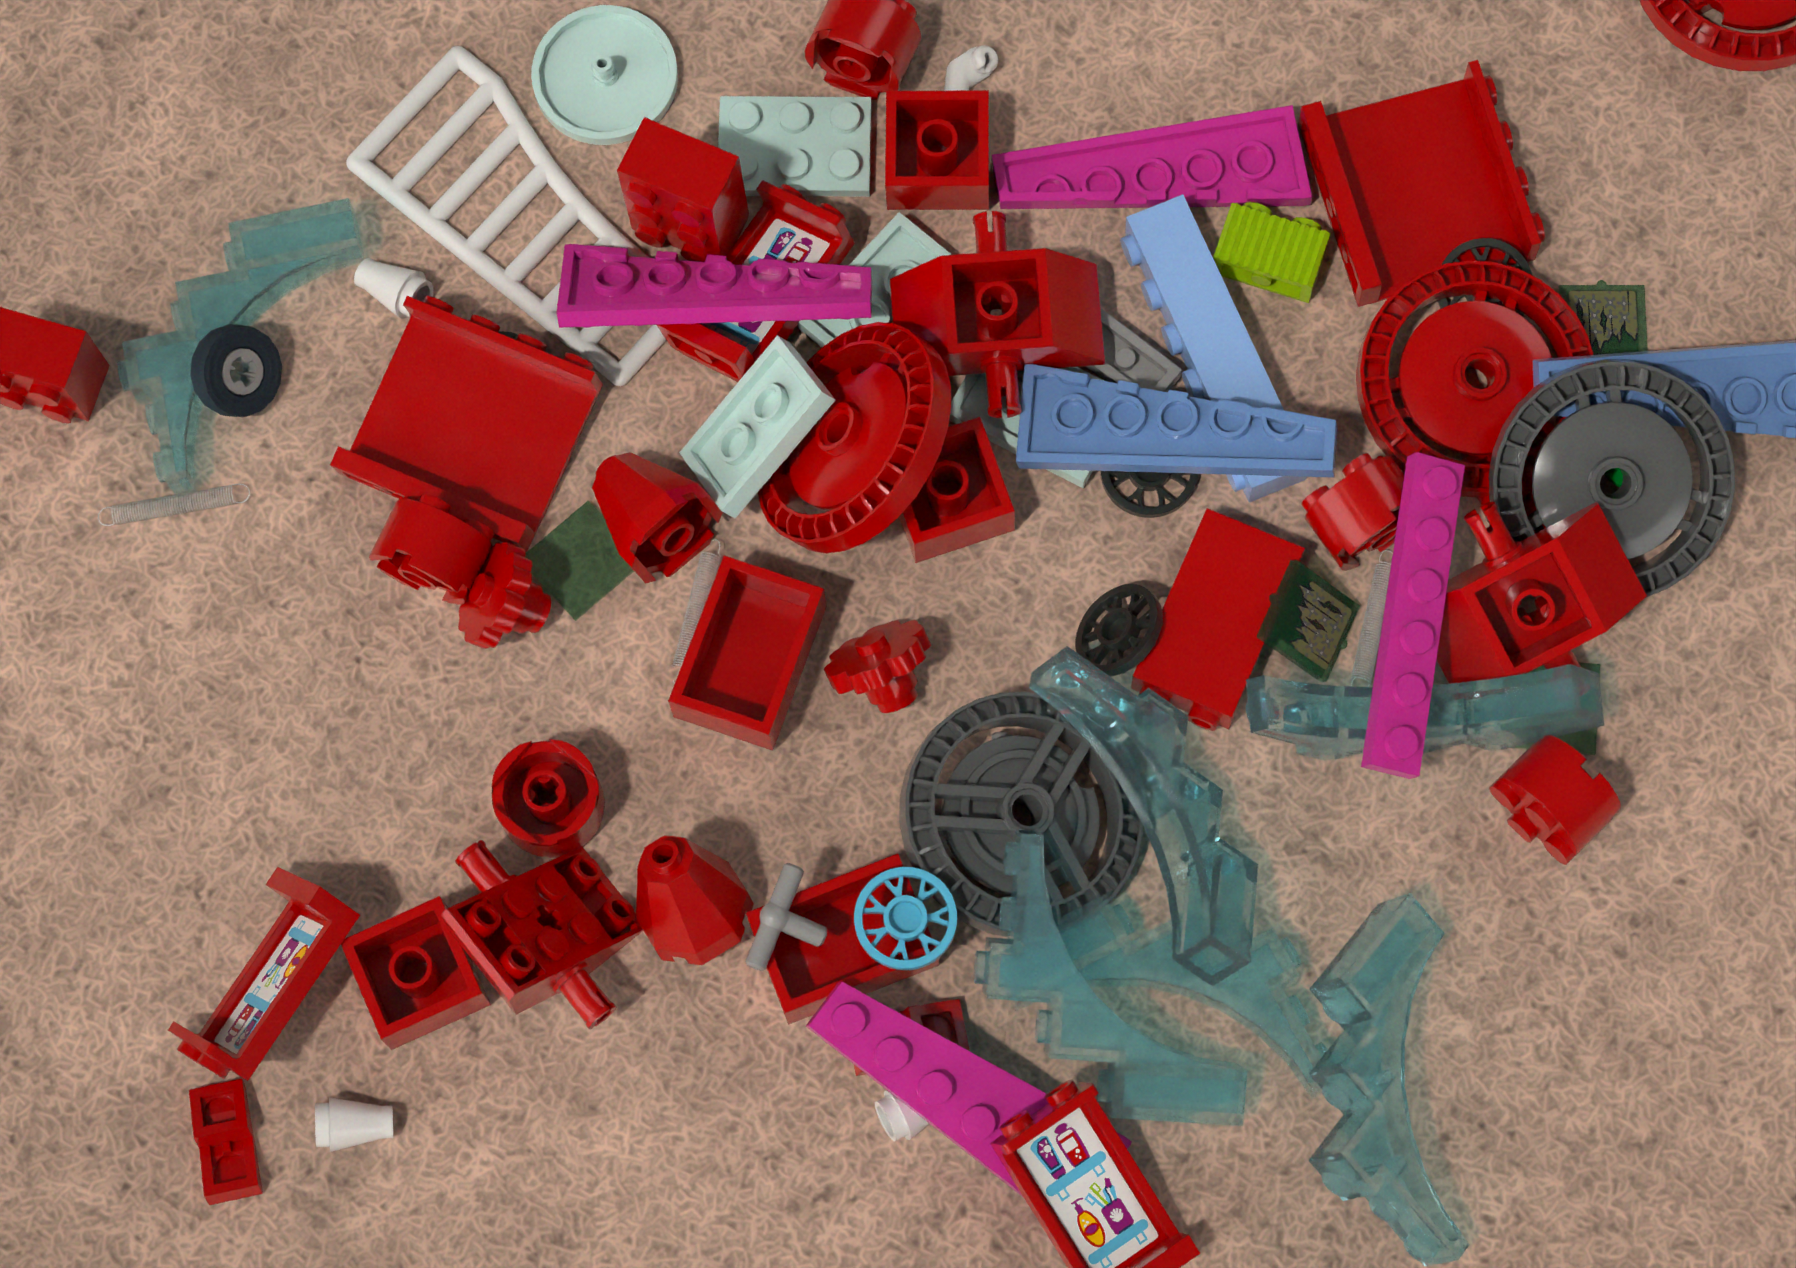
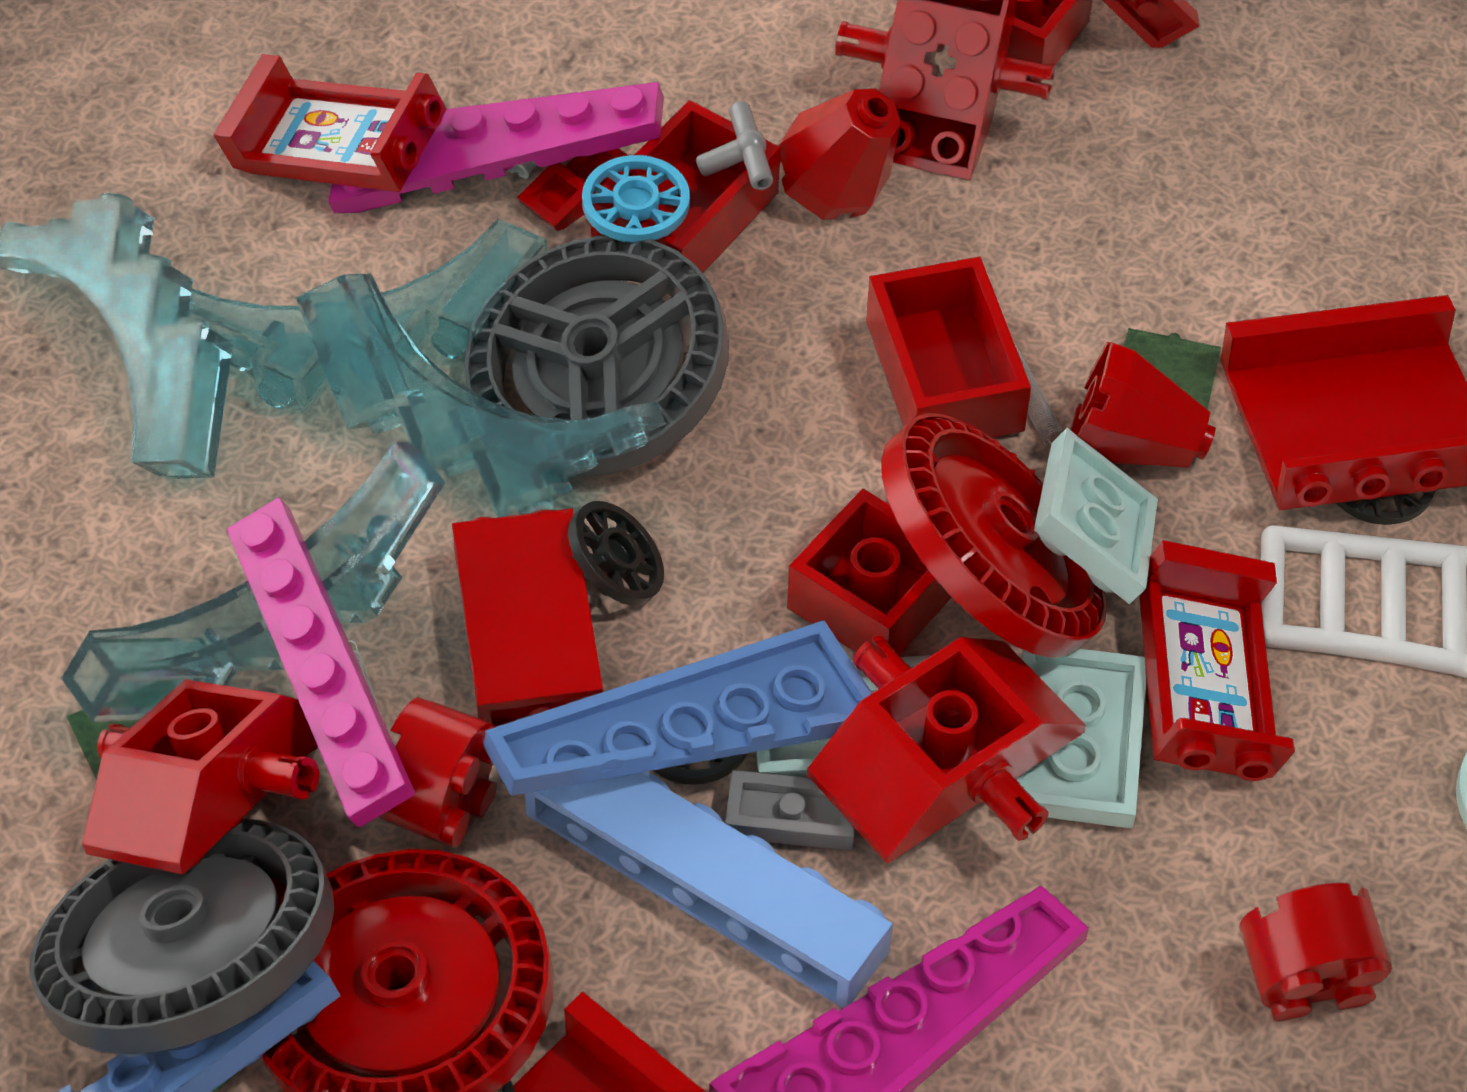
camera: 140 degrees right, 20 degrees down
red brick [369,493,495,605] -> none
red plant [458,542,551,649] -> none
red brick [491,739,605,858] -> none
dark pink wing [557,244,873,328] -> none
red piece [617,117,749,262] -> none
light aqua plate [718,96,872,197] -> none
red plant [824,620,931,713] -> none
red brick [885,90,989,210] -> none
white arm [944,45,998,91] -> none
clear light blue arch [974,829,1247,1126] -> none
lime brick [1213,202,1330,303] -> none
piece [1256,560,1360,682] -> none
red brick [1489,735,1621,865] -> none

